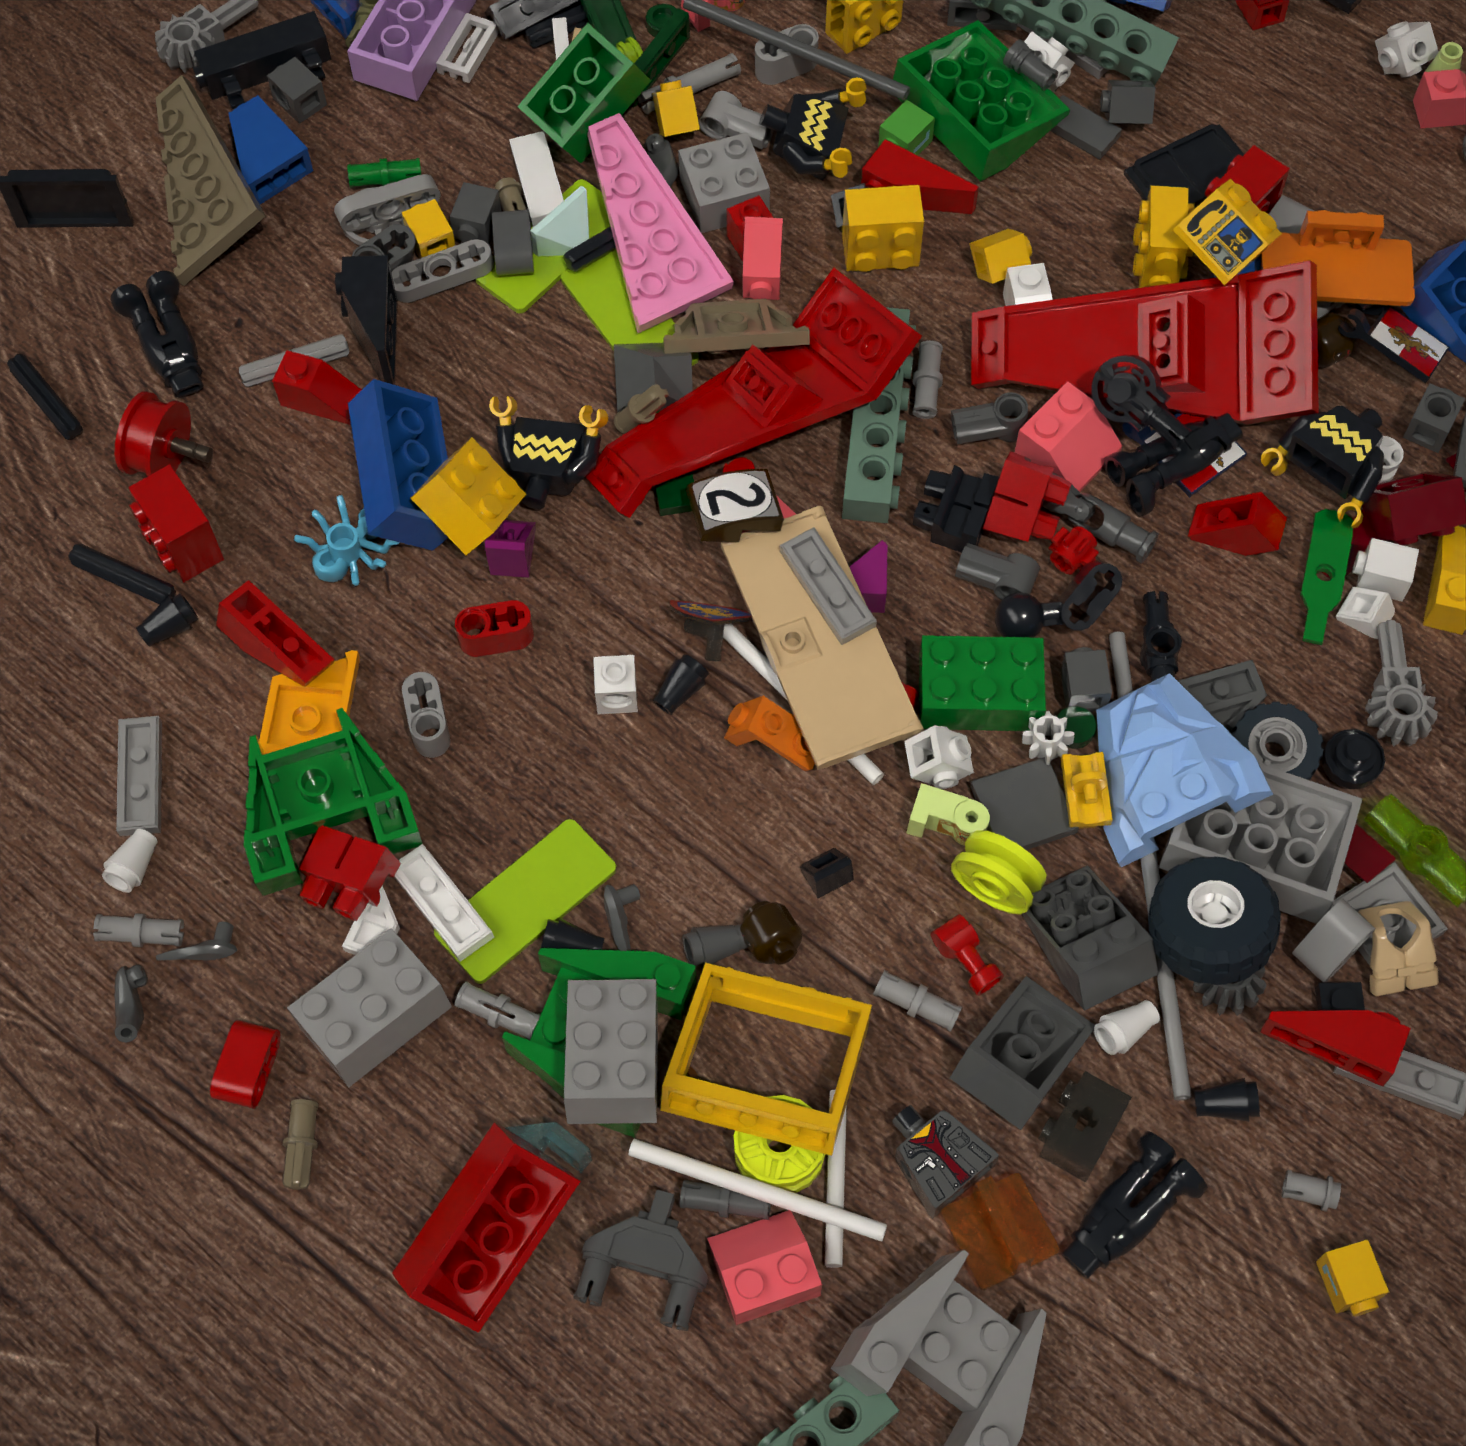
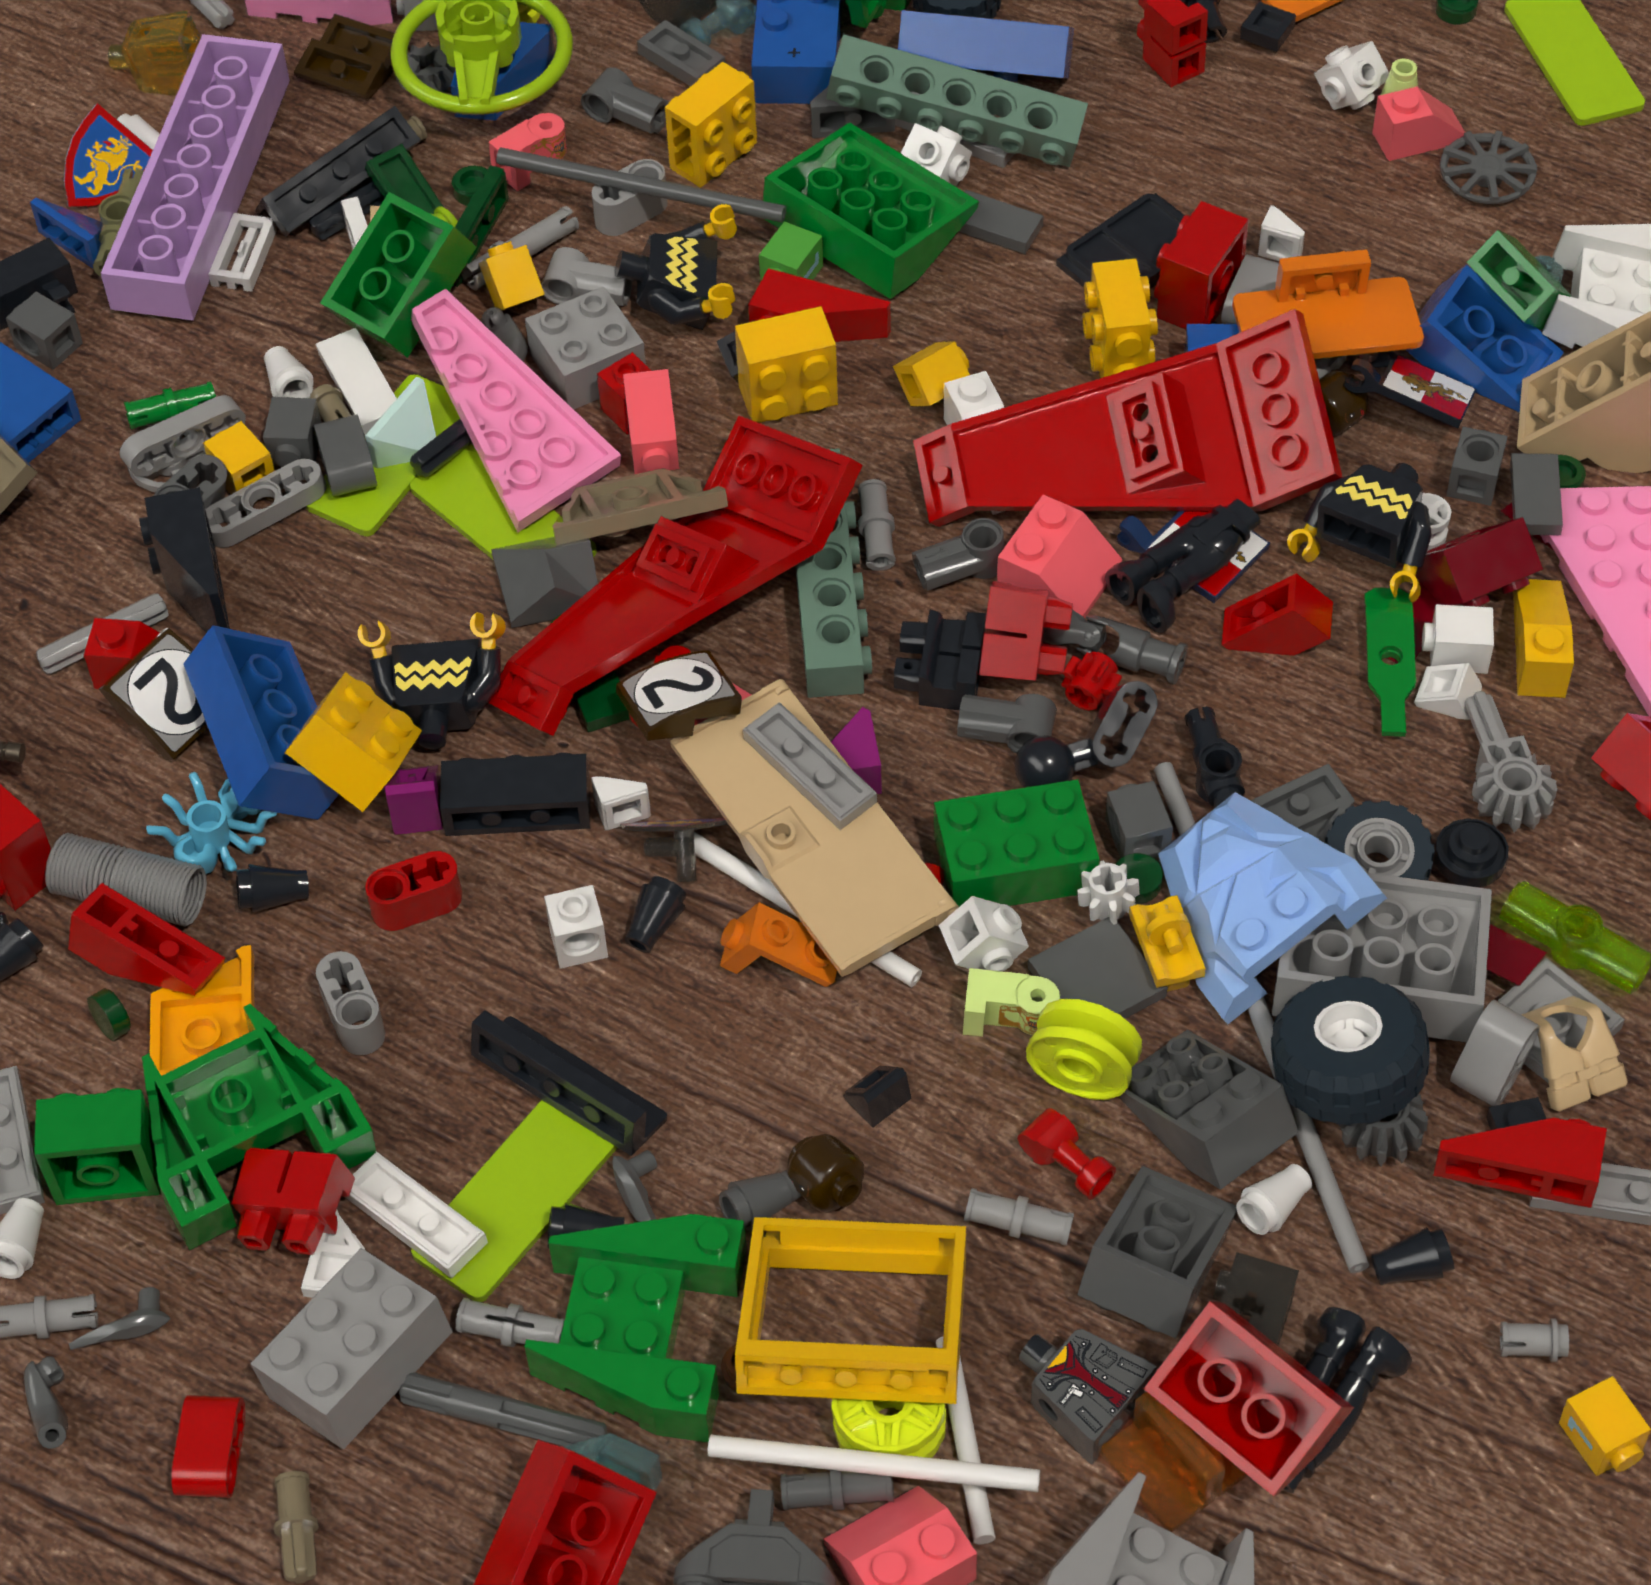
camera: 10 degrees left, 10 degrees down
light grey brick [564,979,658,1124] -> none
dark tan axle [614,384,669,434] -> none
dark grey pin [1003,39,1058,91] -> none
black pin [1092,355,1192,450] -> none
dark grey brick [1100,80,1156,124] -> none
yellow slope [1173,179,1282,285] -> none
none -> green brick [34,1088,160,1205]
none -> light grey piece [45,833,207,927]
none -> dark green tile [87,988,131,1041]
none -> slope [99,628,208,760]
none -> black cone [236,864,309,913]
none -> white cone [264,346,314,398]
none -> dark grey axle [399,1373,607,1455]
none -> black brick [440,752,591,836]
none -> black panel [471,1010,667,1156]
none -> white slope [591,776,651,830]
none -> red slope [1144,1301,1354,1497]
none -> white slope [1258,205,1305,261]

